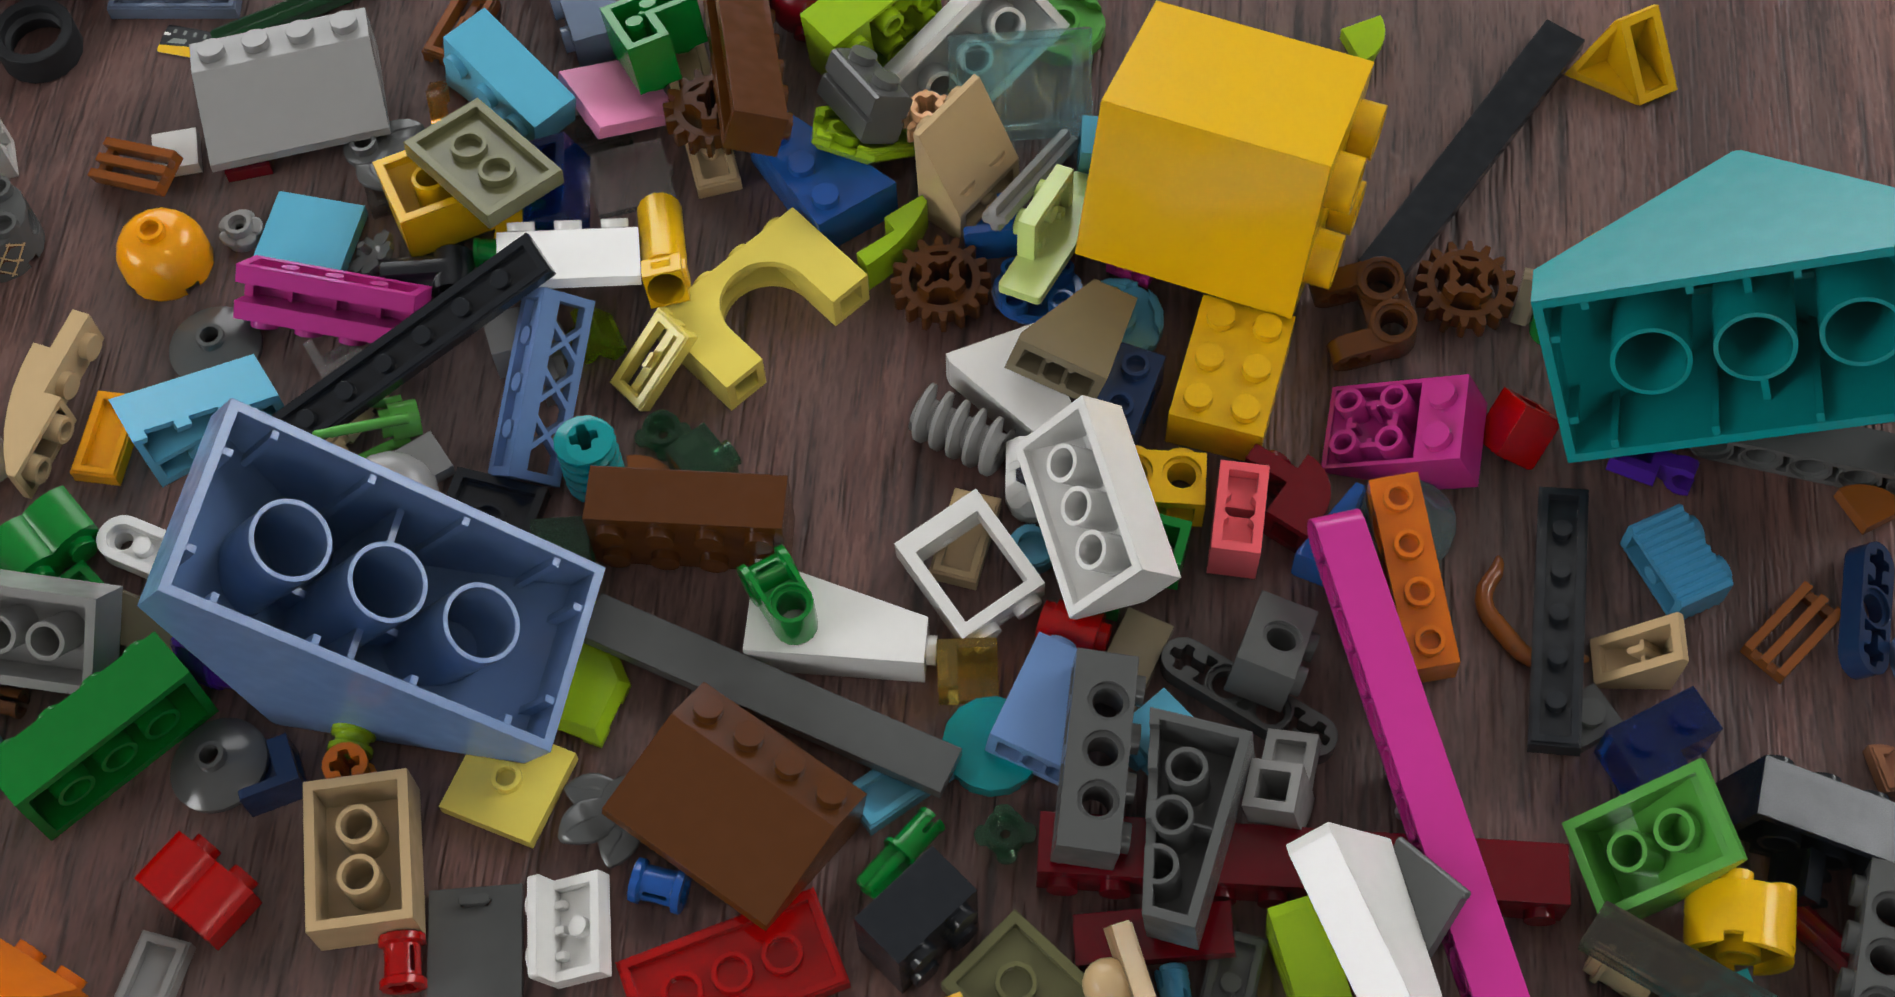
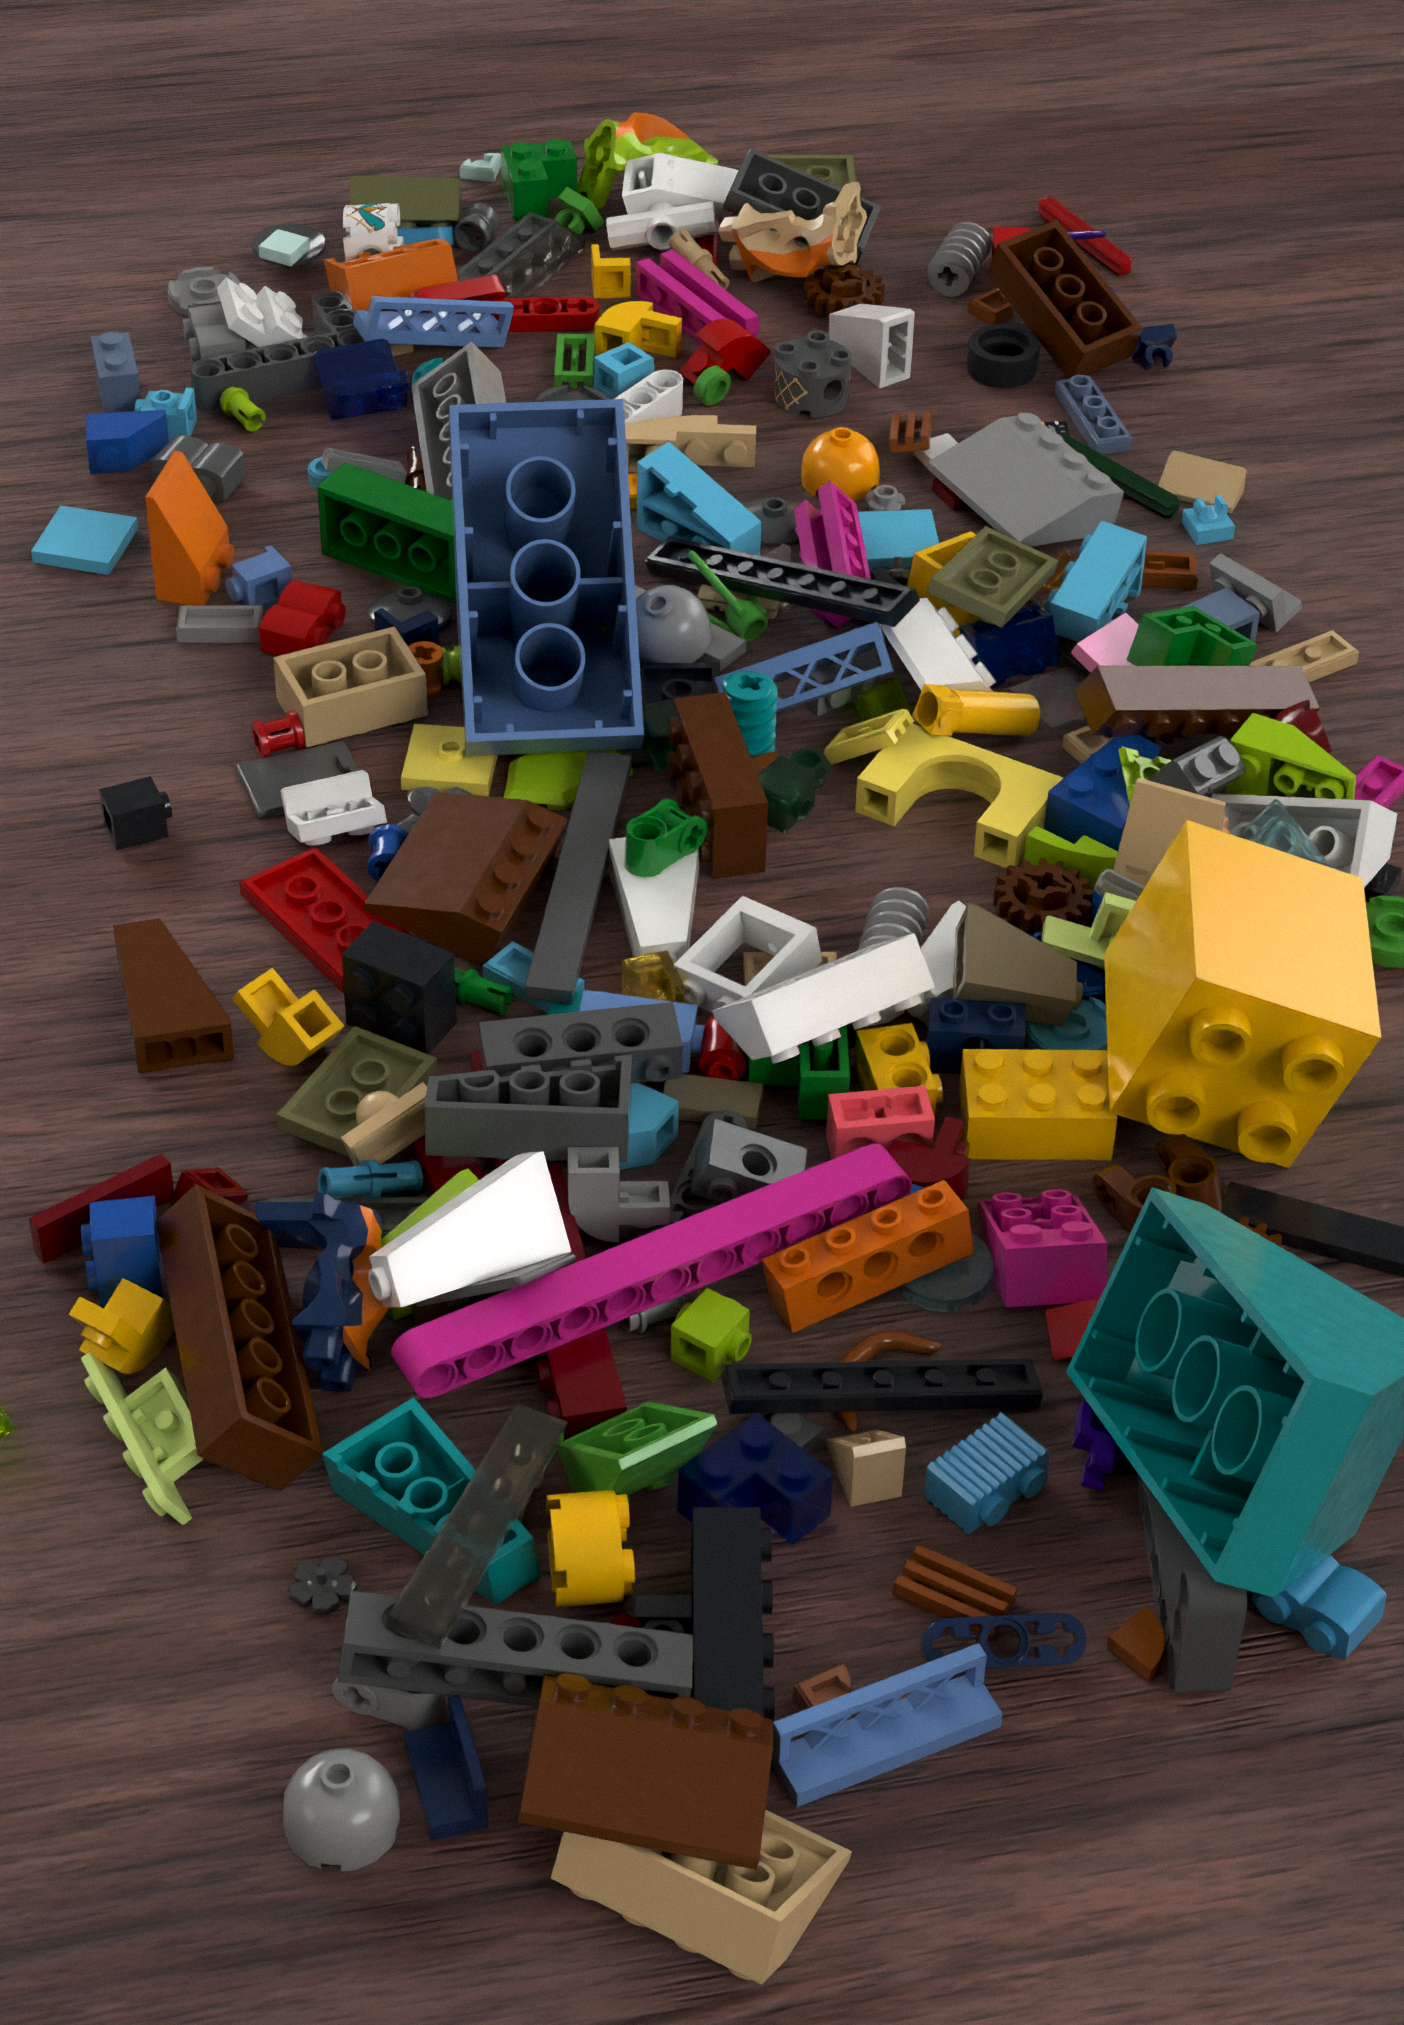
camera: 70 degrees right, 20 degrees down
none -> medium blue brick [225,545,292,610]
none -> lime brick [671,1288,752,1383]

